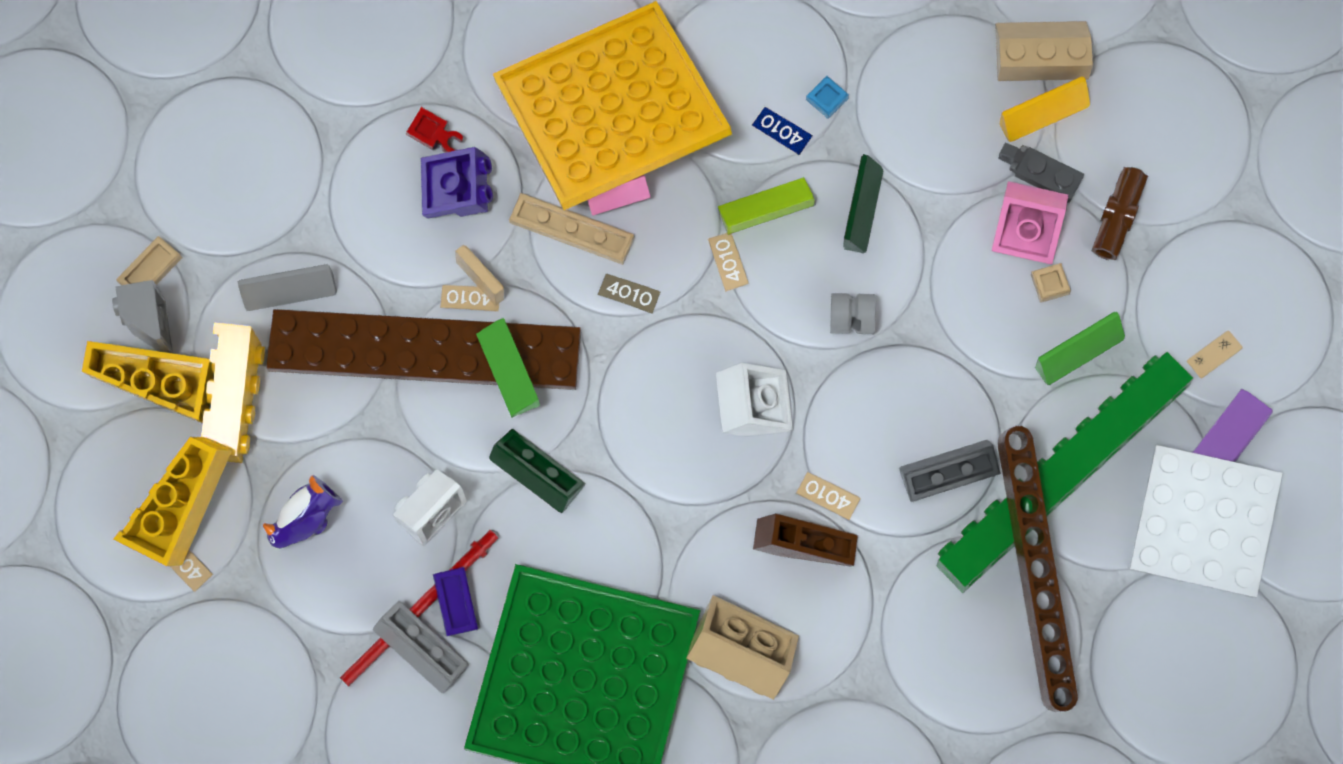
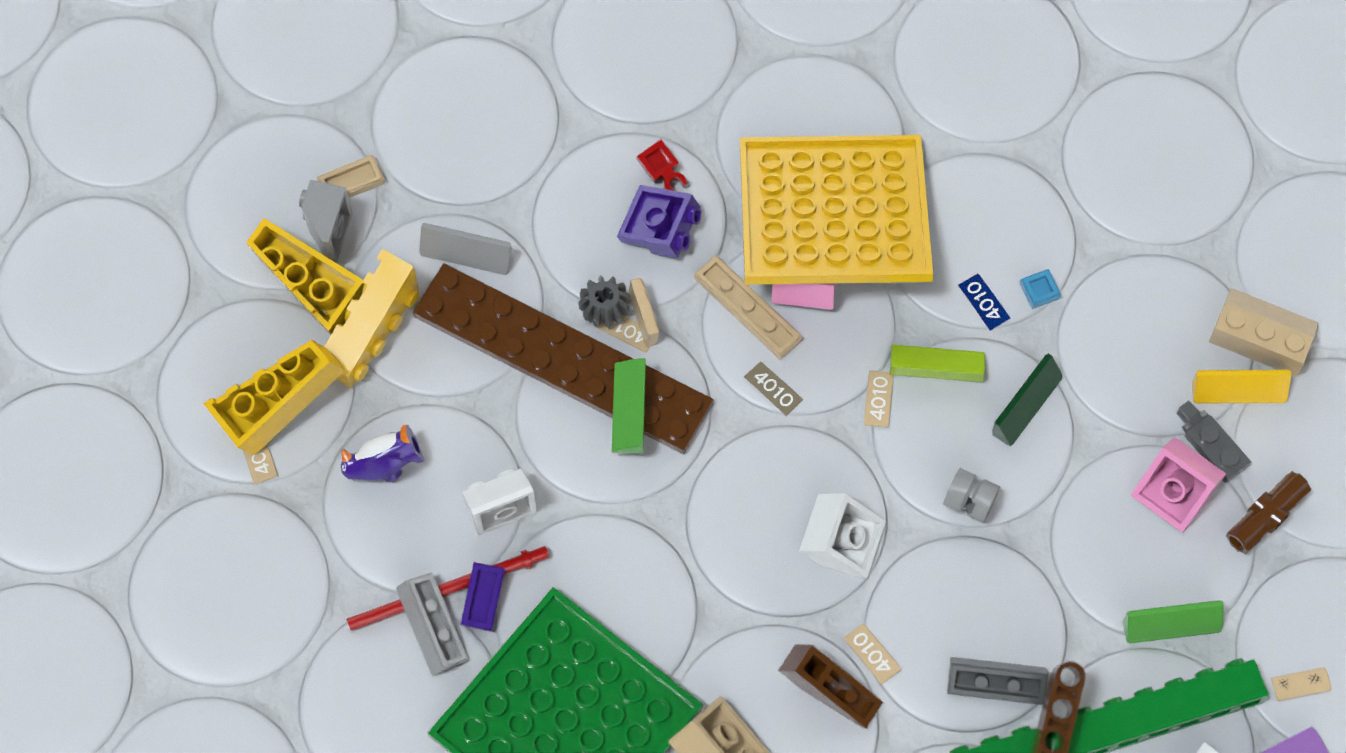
camera: 20 degrees right, 5 degrees down
dark green slope [489,429,586,513] -> none
tan tile [1031,263,1071,303] -> none
none -> dark grey gear [578,275,631,329]

